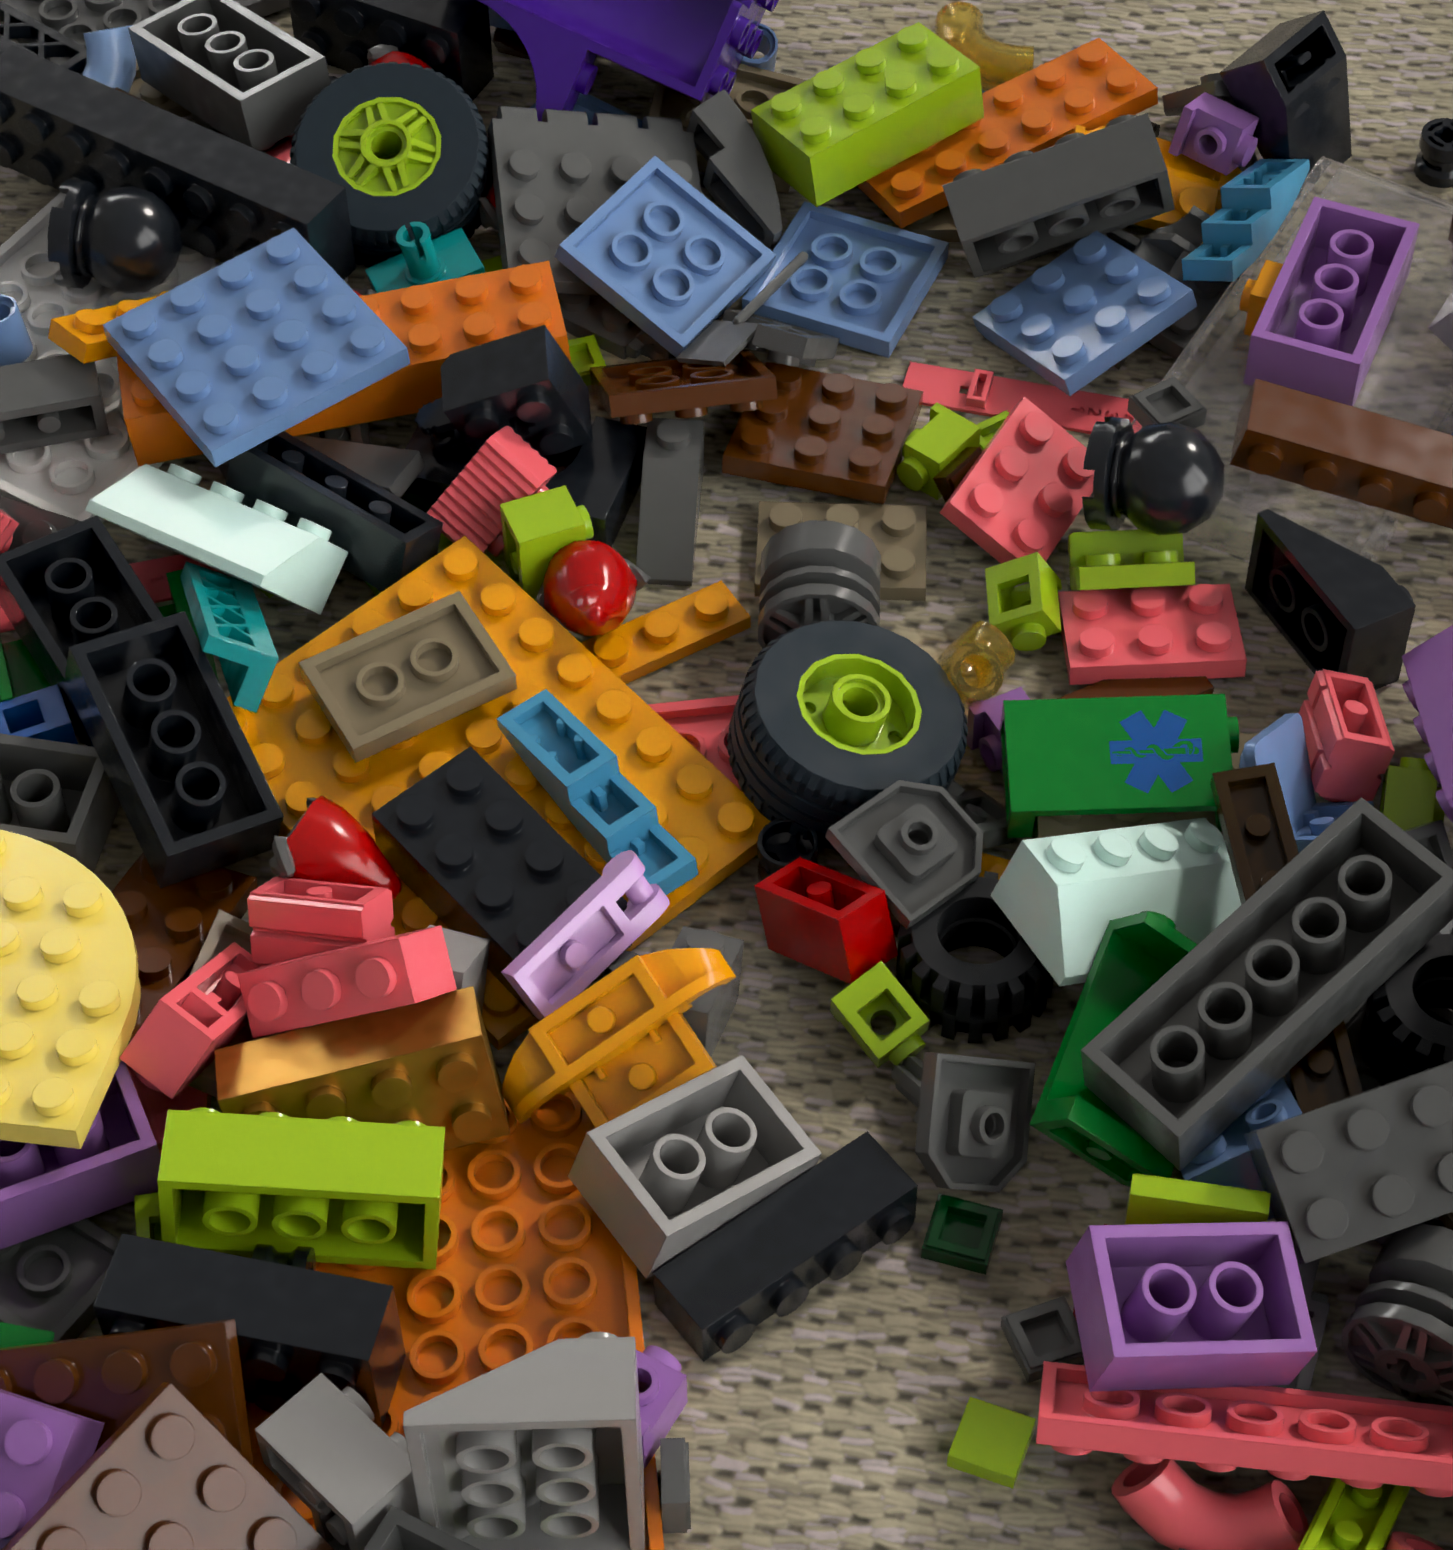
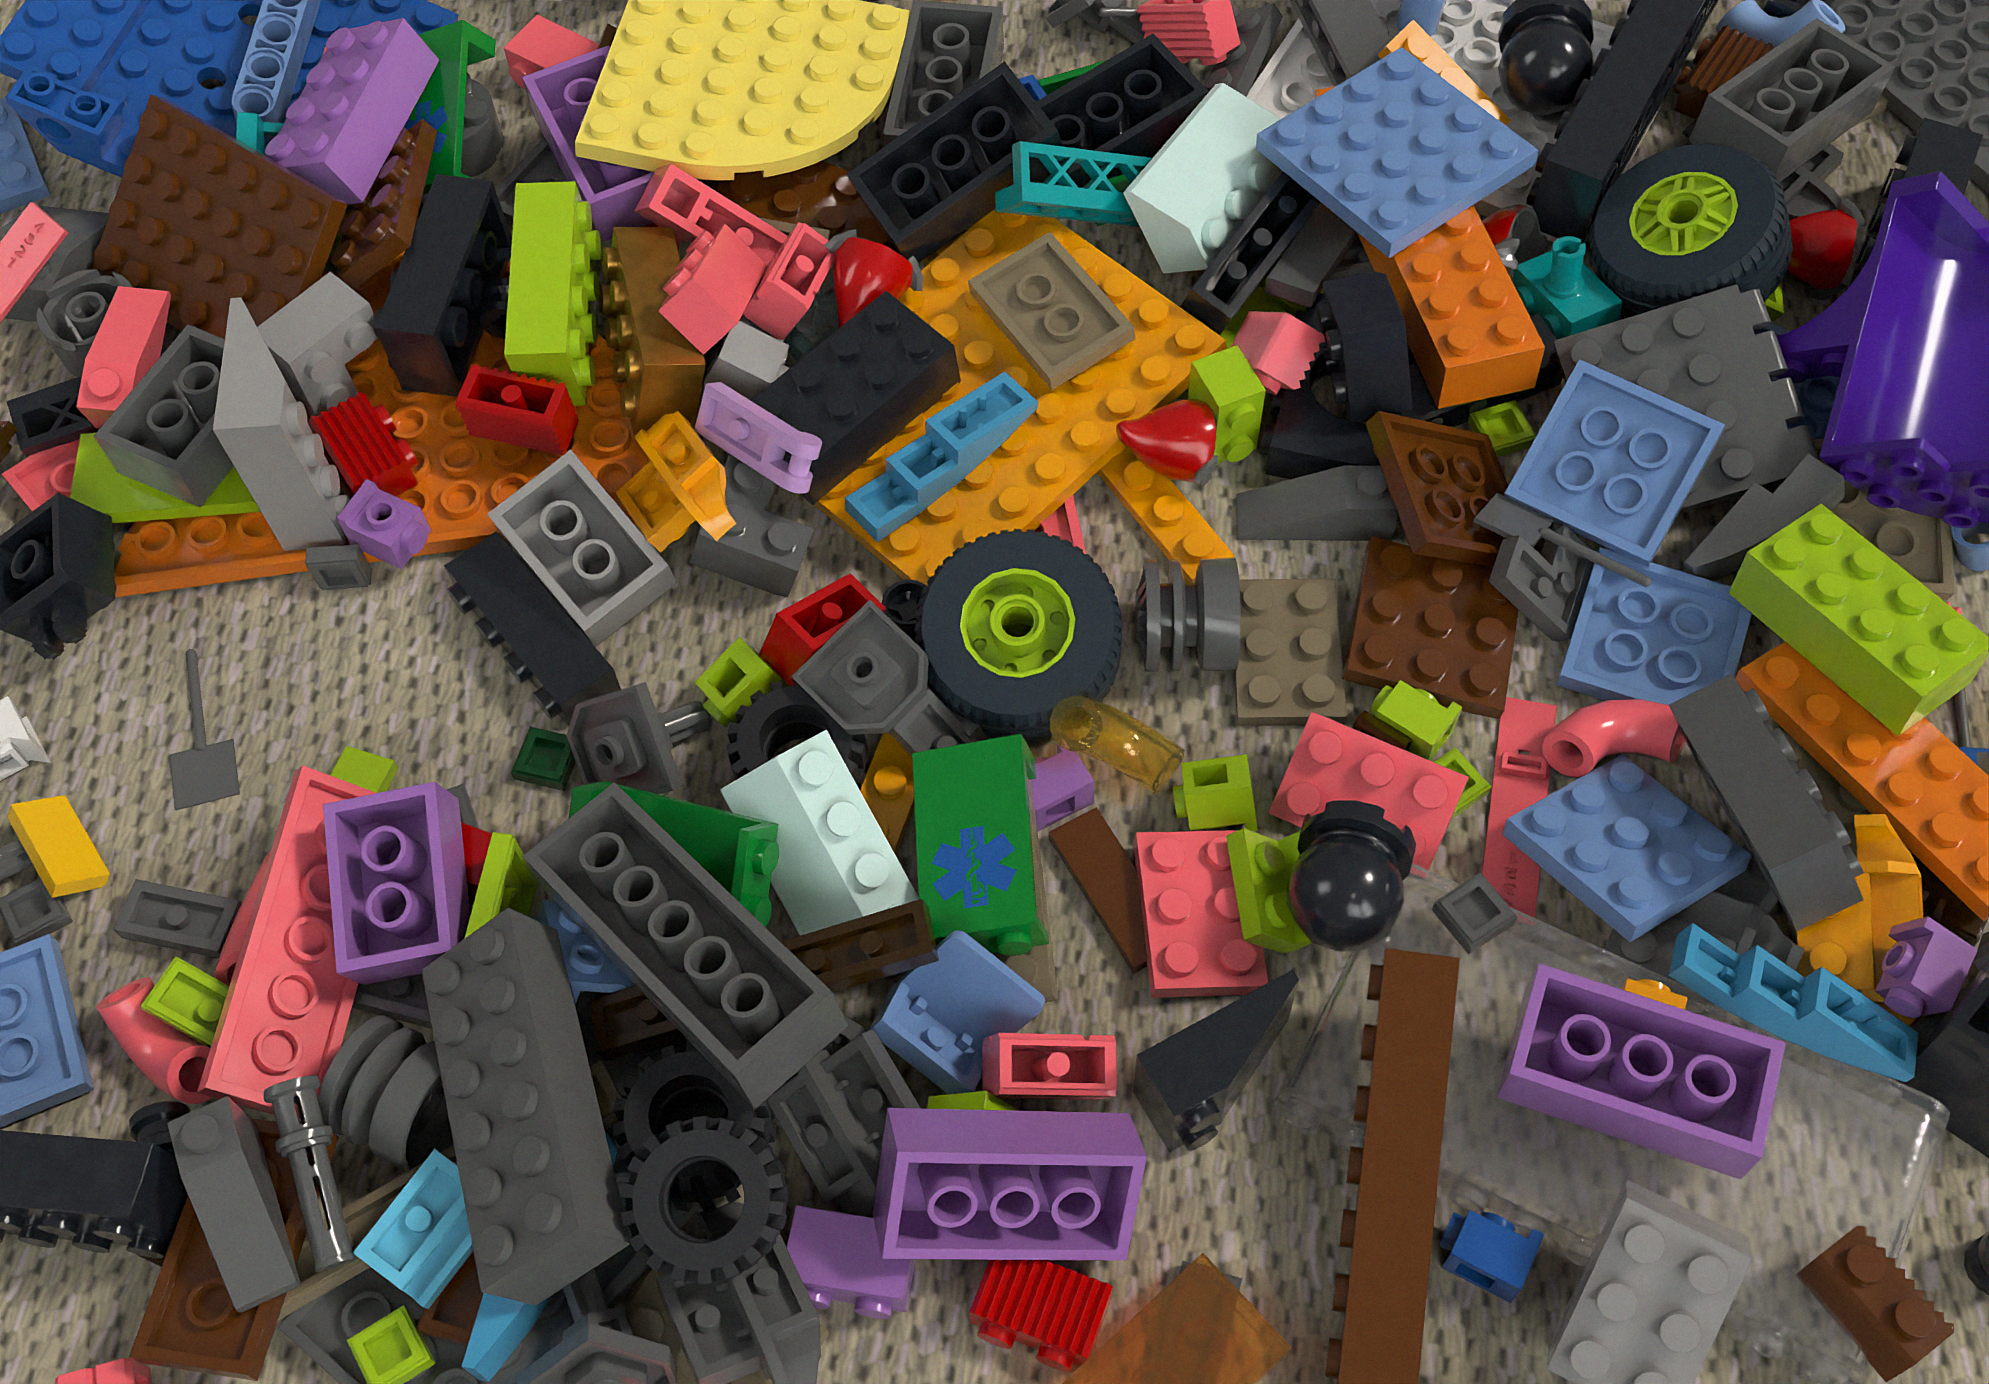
camera: 90 degrees right, 10 degrees up
none -> red brick [455,364,579,455]
none -> coral cylinder [1542,699,1686,777]

